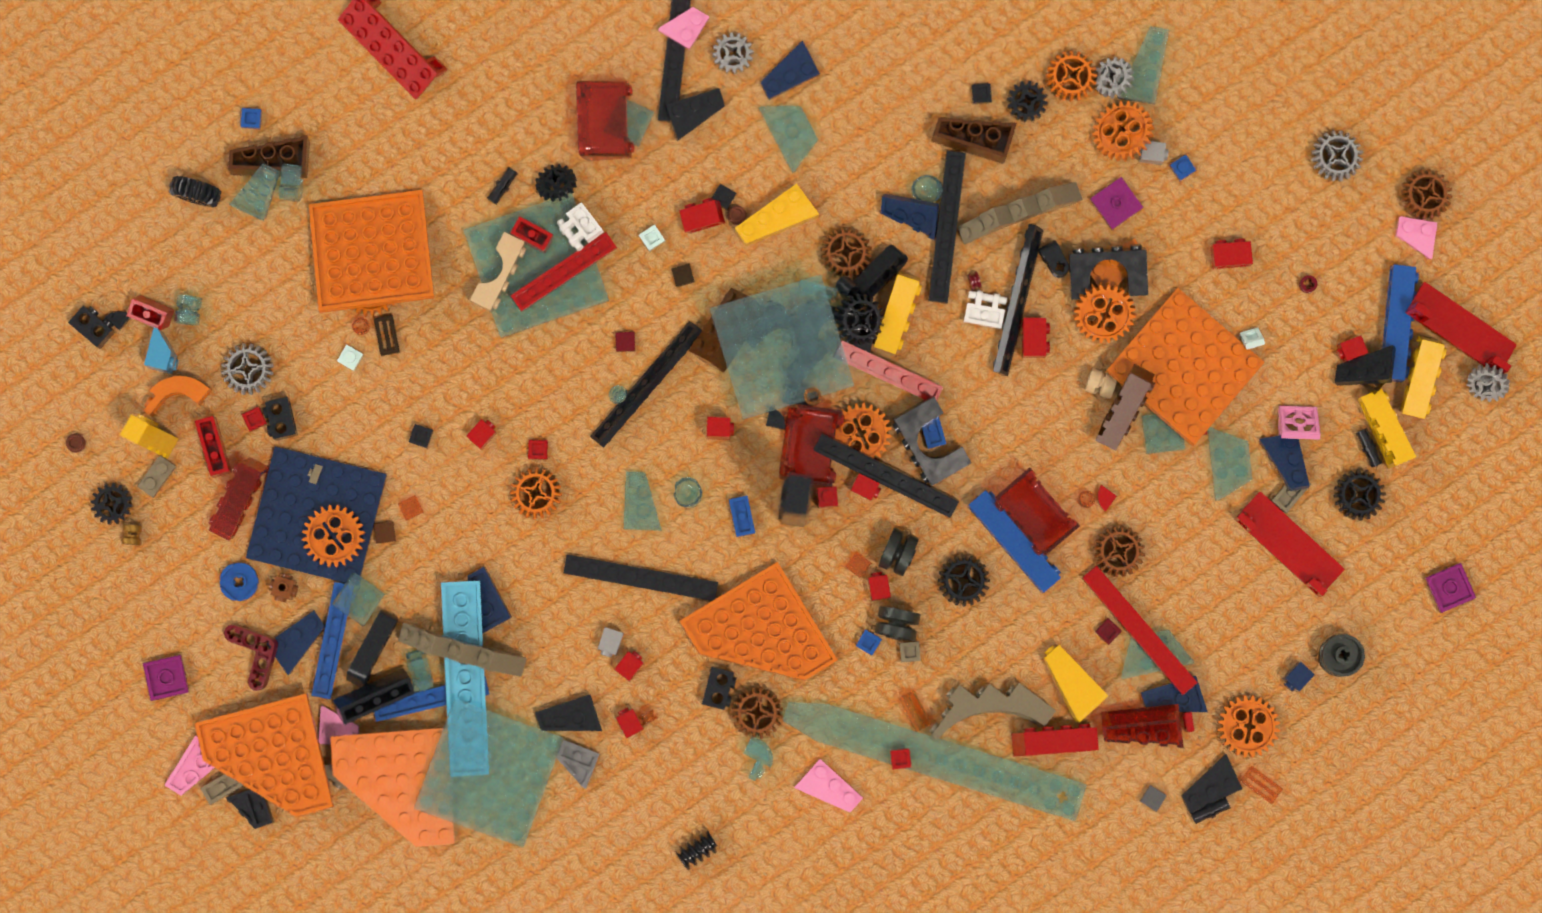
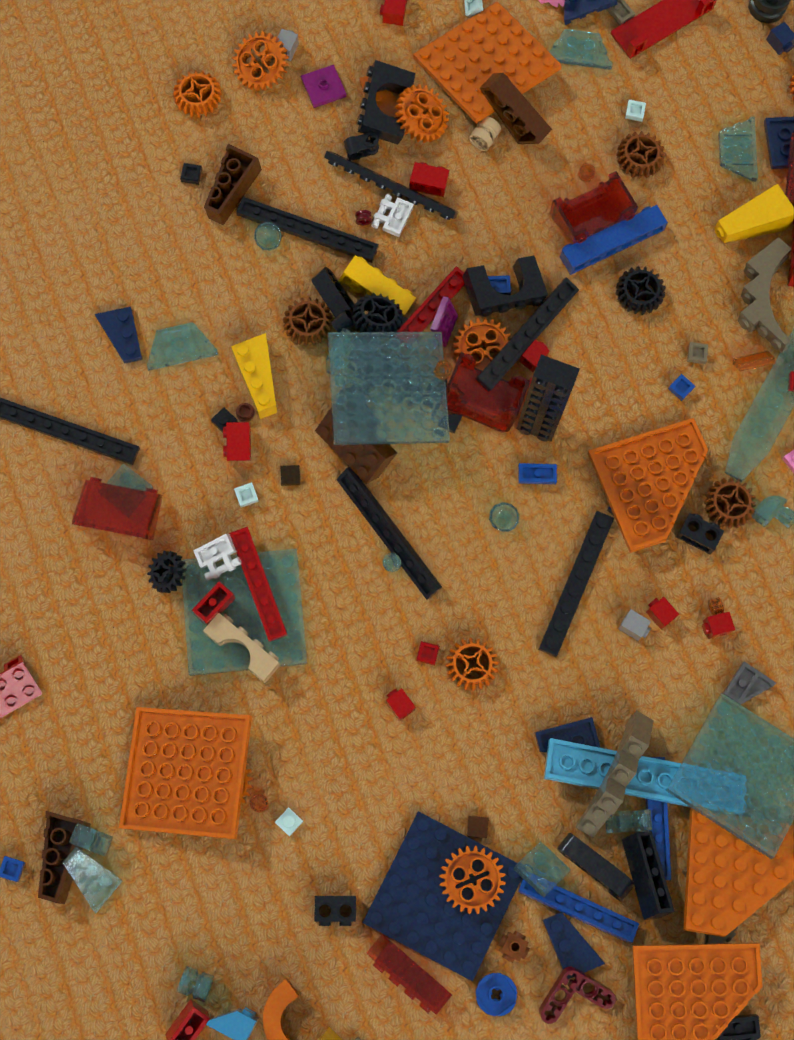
camera: 75 degrees left, 10 degrees down
black gear [169,176,221,208] -> none
red brick [195,416,232,478] -> none
light grey gear [221,343,274,395] -> none
red tile [241,406,267,432] -> none
dark tan plate [308,464,323,484] -> none
bright pink wing [319,706,359,744] -> none
dark brown tile [374,315,400,356] -> none
clear orange tile [398,495,424,521] -> none
black plate [409,424,433,448] -> none
black pin [487,167,518,205] -> none
black wing [535,694,602,731] -> none
dark red tile [616,332,635,352] -> none
clear light blue wing [624,472,662,531] -> none
bright pink wing [658,7,709,50] -> none
black wing [665,88,725,141] -> none
red brick [707,417,734,440] -> none
light grey gear [712,32,754,75] -> none
clear orange tile [845,552,872,578] -> none
red brick [868,572,891,601] -> none
pearl dark grey wheel [874,606,921,641] -> none
pearl dark grey wheel [878,527,919,576] -> none
dark blue wing [881,193,939,240] -> none
dark tan arch [957,182,1083,245] -> none
black gear [1006,81,1048,123] -> none
red tile [1082,566,1198,696] -> none
light grey gear [1095,57,1135,99] -> none
dark red tile [1095,618,1122,645] -> none
red tile [1098,485,1117,512] -> none
clear light blue wing [1118,27,1169,105] -> none
clear light blue plate [1142,414,1185,454] -> none
blue plate [1169,155,1196,181] -> none
none -> magenta plate [430,296,458,347]
none -> light aqua plate [625,100,646,122]

